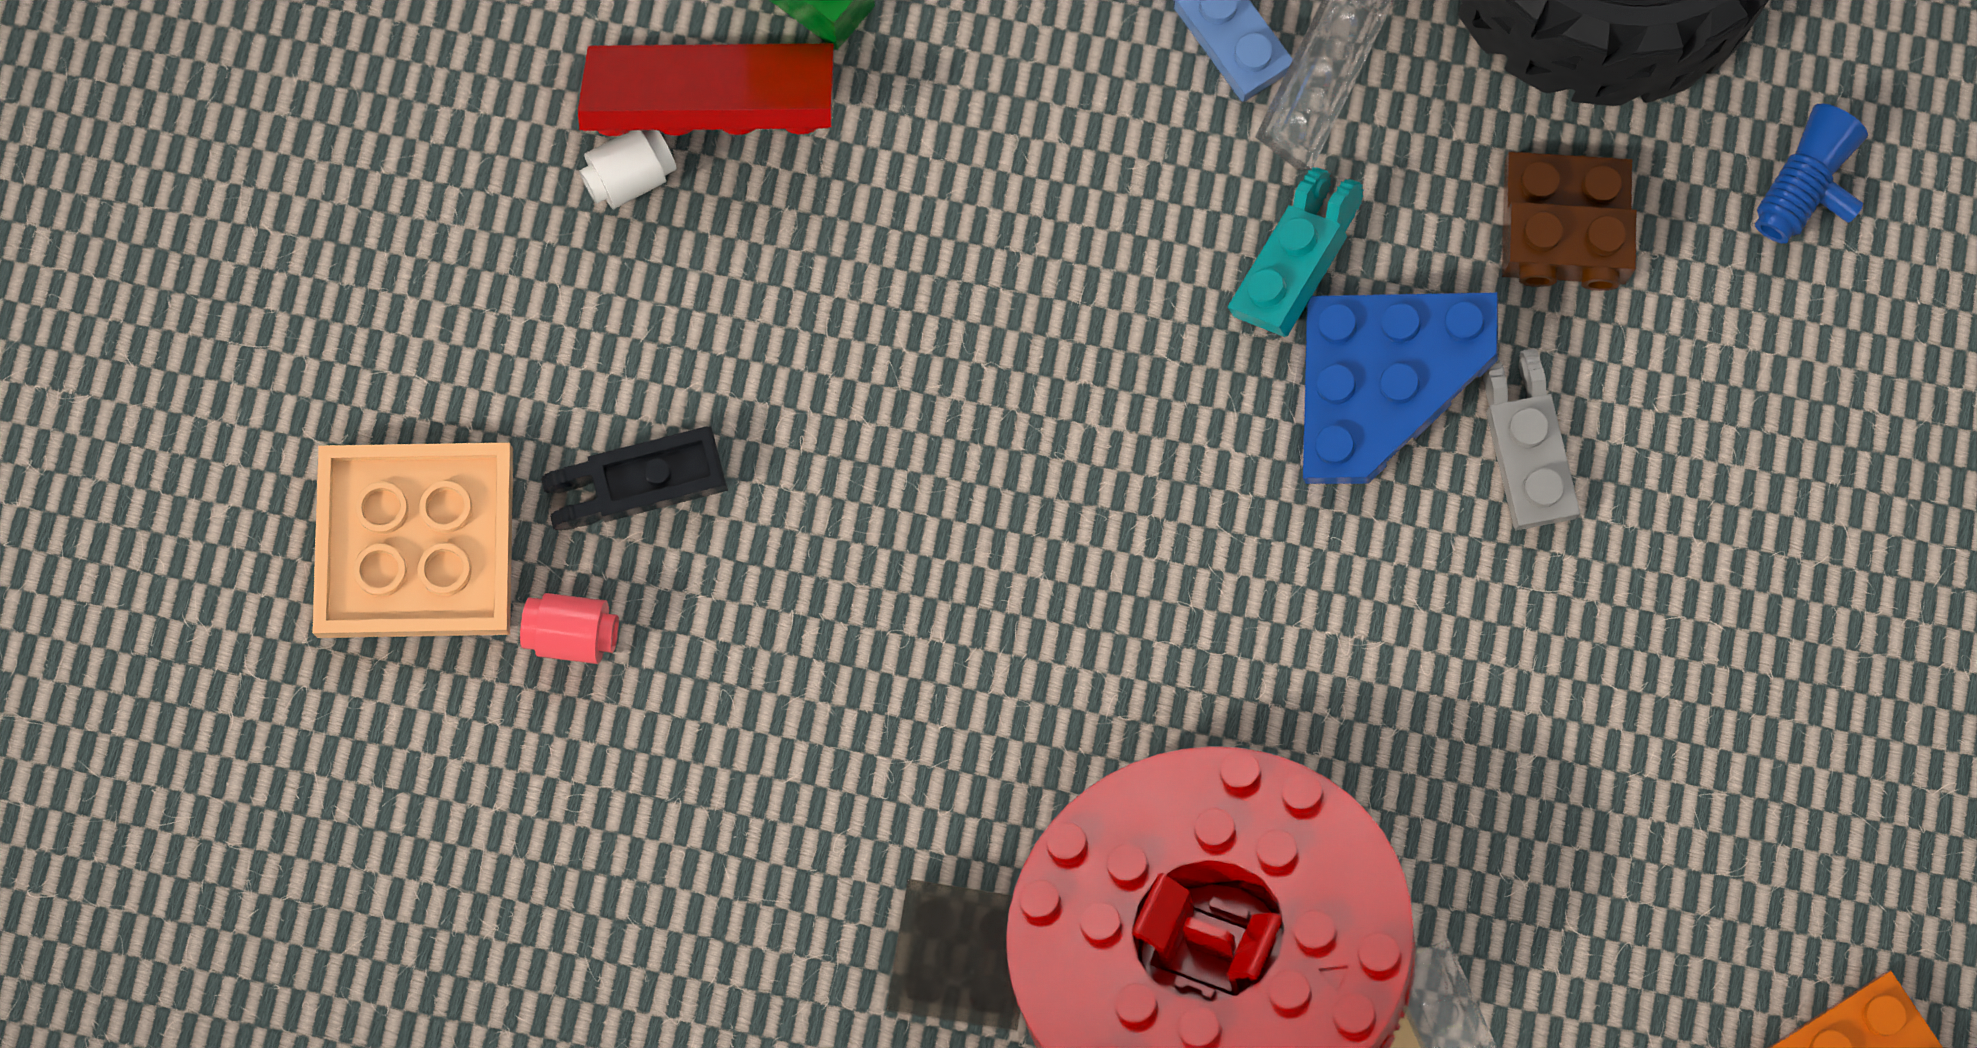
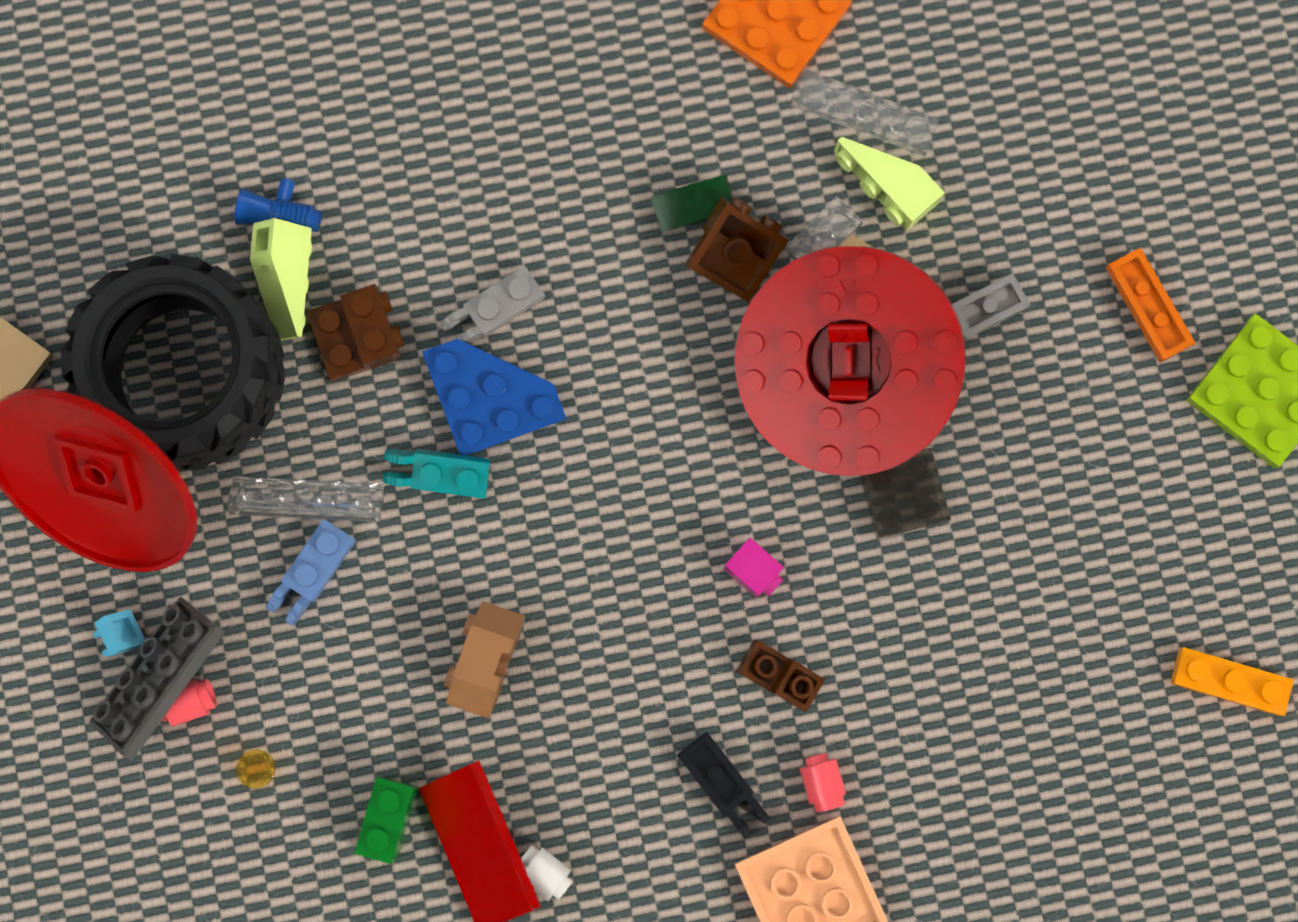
camera: 115 degrees left, 5 degrees up
none -> yellowish green slope [250,218,312,341]
none -> medium nougat brick [444,601,525,719]
none -> dark green slope [651,174,733,232]
none -> reddish brown plate [685,196,789,303]
none -> dark pink brick [723,538,784,599]
none -> reddish brown slope [735,639,825,713]

